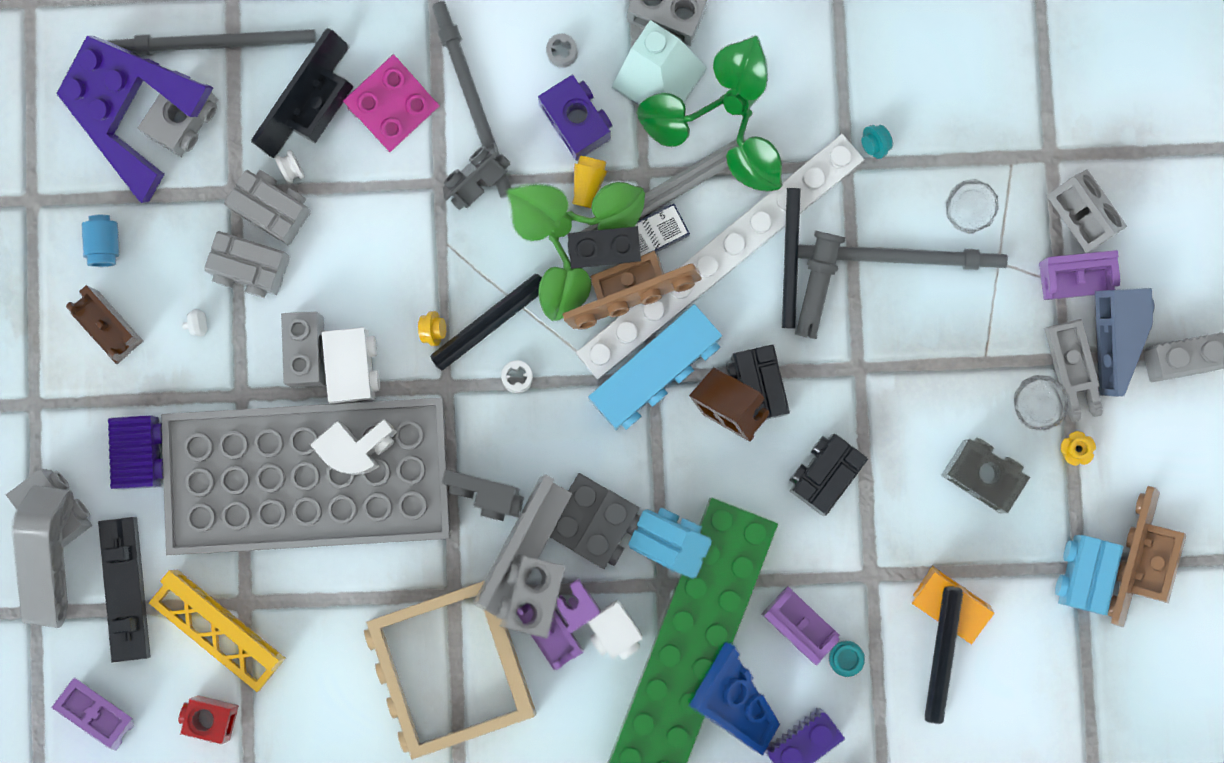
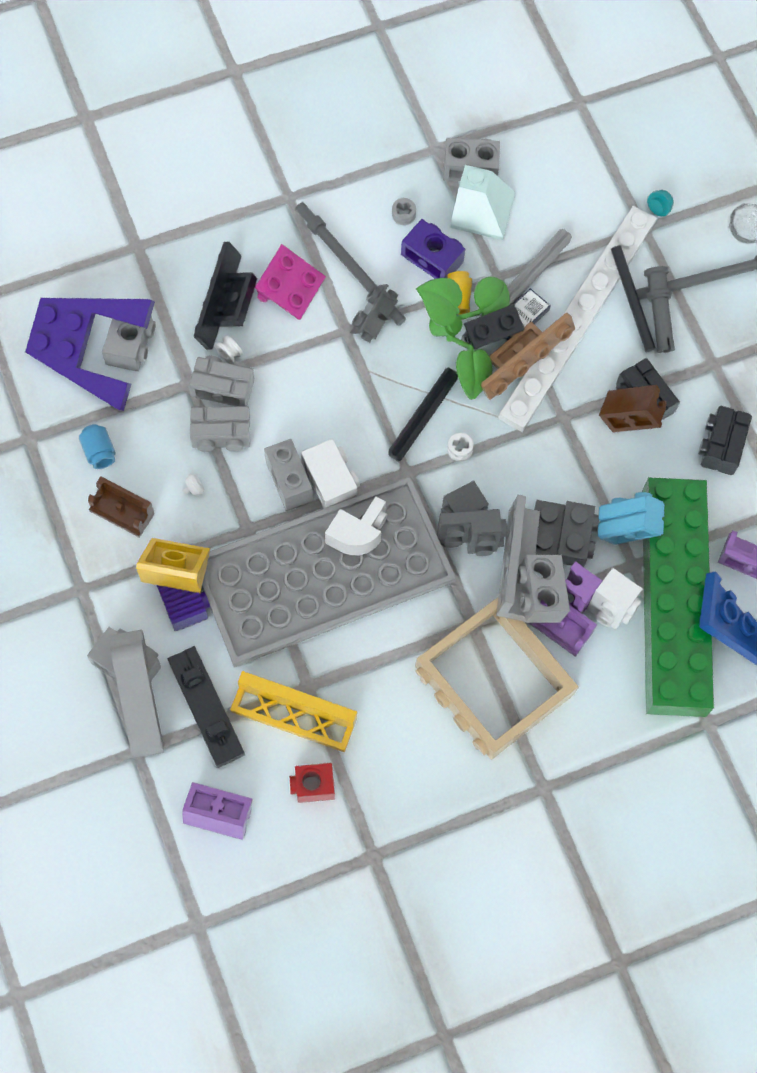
camera: 25 degrees left, 15 degrees down
dark grey bar [108,29,316,56] -> none
yellow plate [418,311,446,346] -> none
medium azure brick [588,304,723,430] -> none
green plant [636,35,783,191] -> none
none -> yellow slope [136,538,210,593]
none -> dark grey brick [441,480,489,513]

